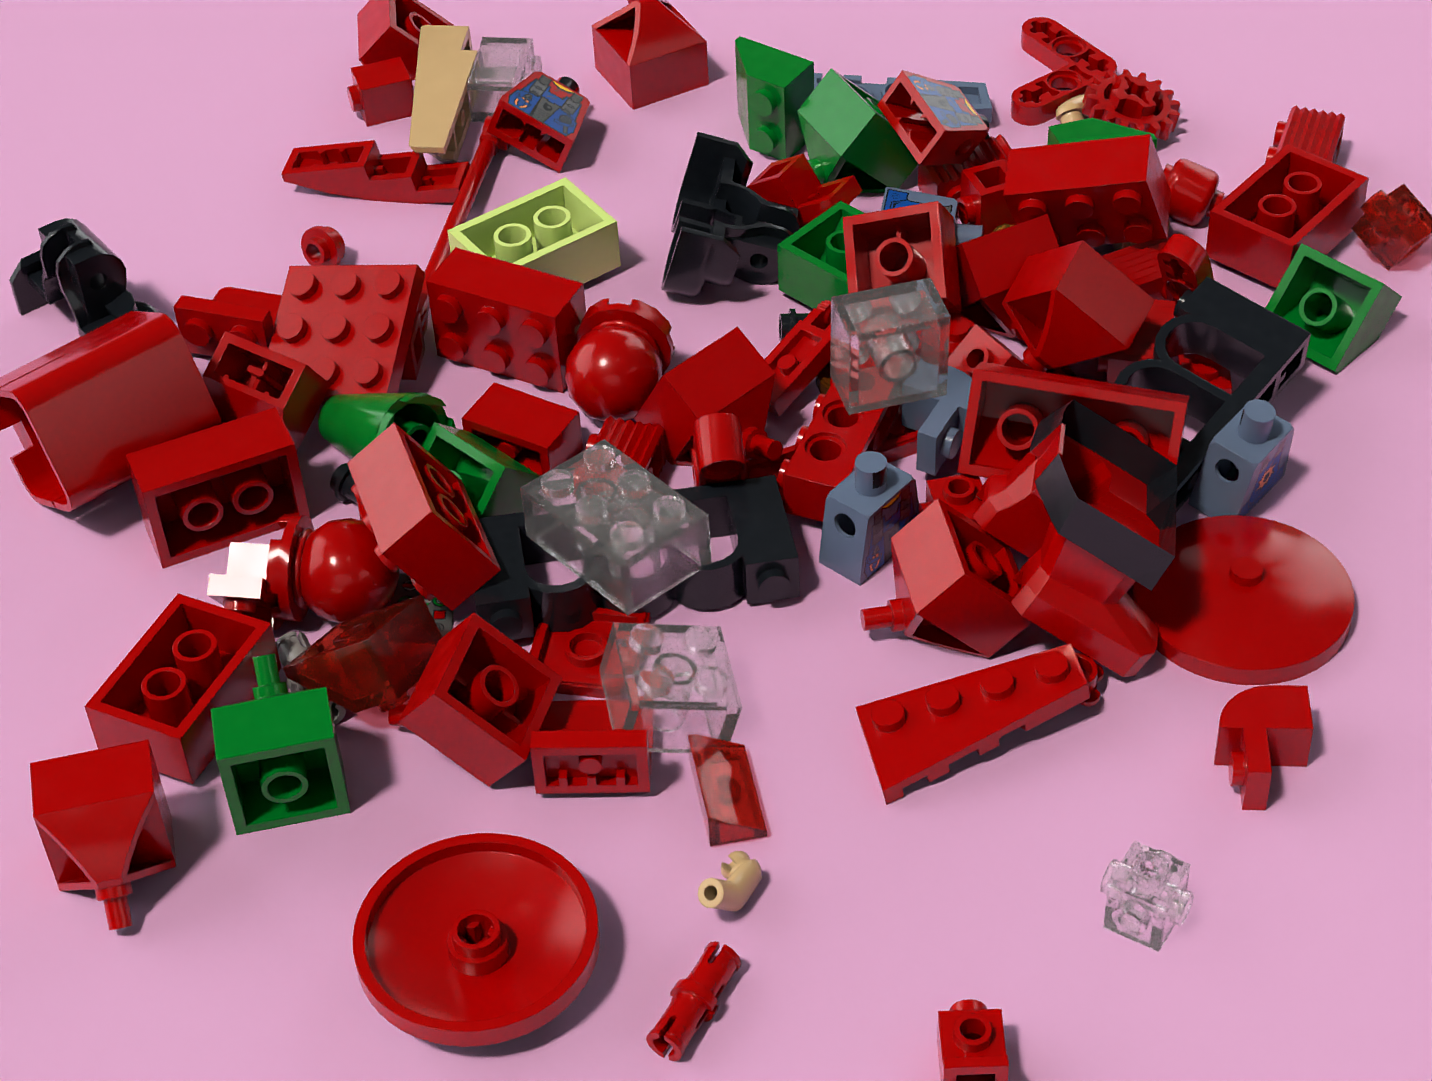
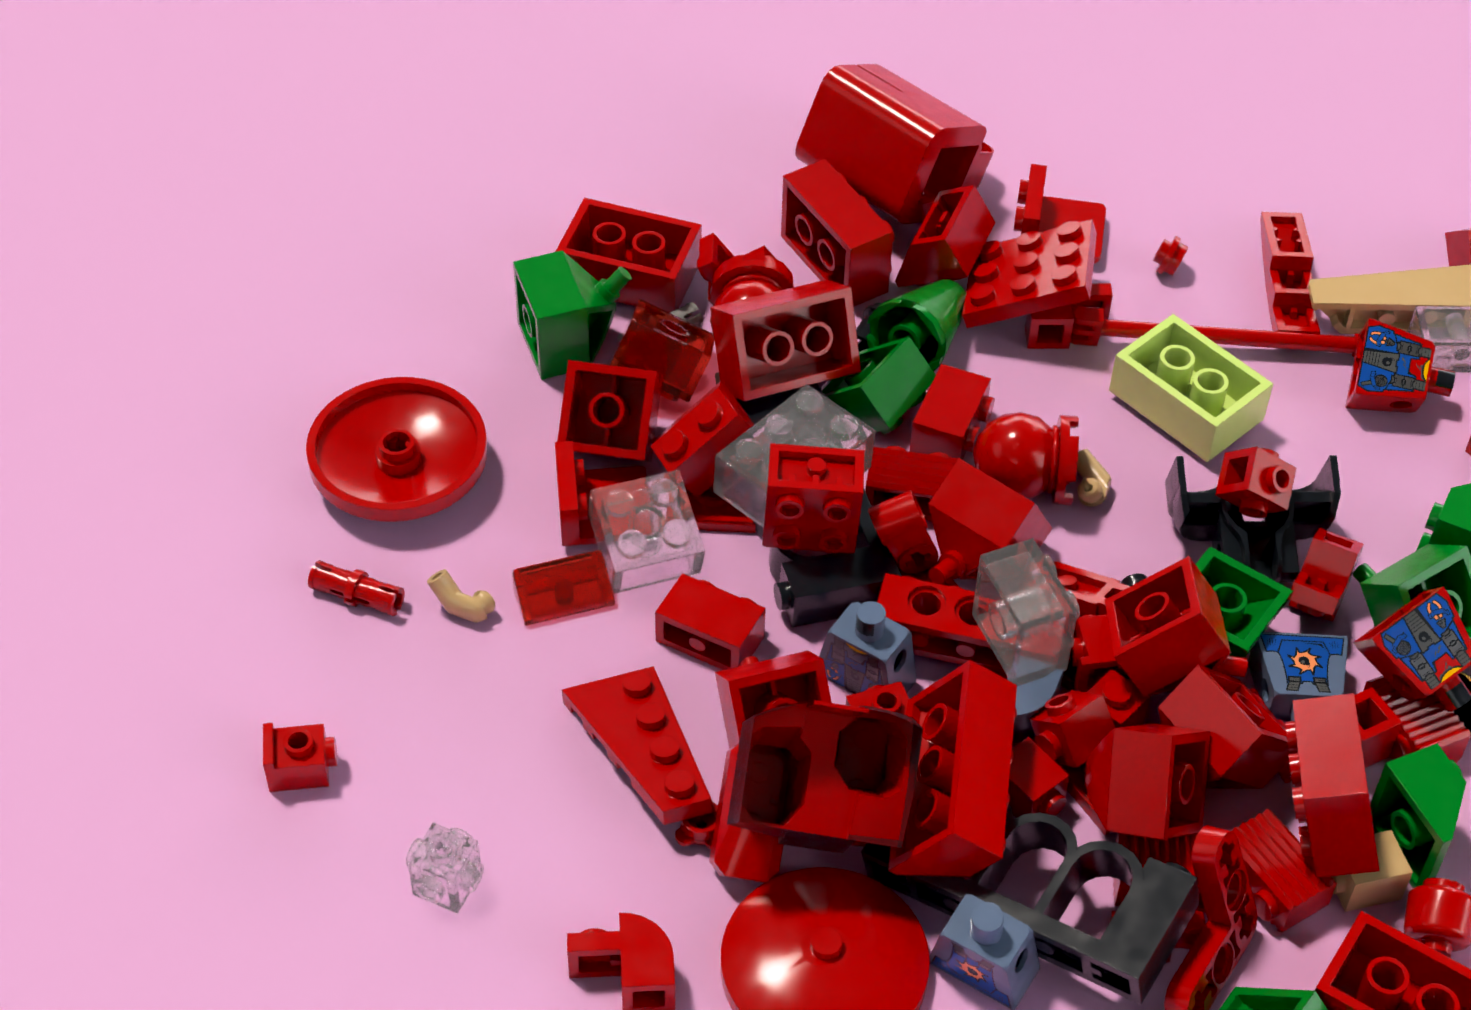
camera: 80 degrees right, 5 degrees up
black piece [9,218,160,336] -> none
red piece [30,739,177,930] -> none
red brick [347,57,414,127] -> none
red brick [426,247,586,393] -> none
none -> red slope [651,381,765,498]
none -> red brick [655,573,766,670]
none -> red bracket [762,443,865,553]
none -> red brick [1215,446,1296,518]

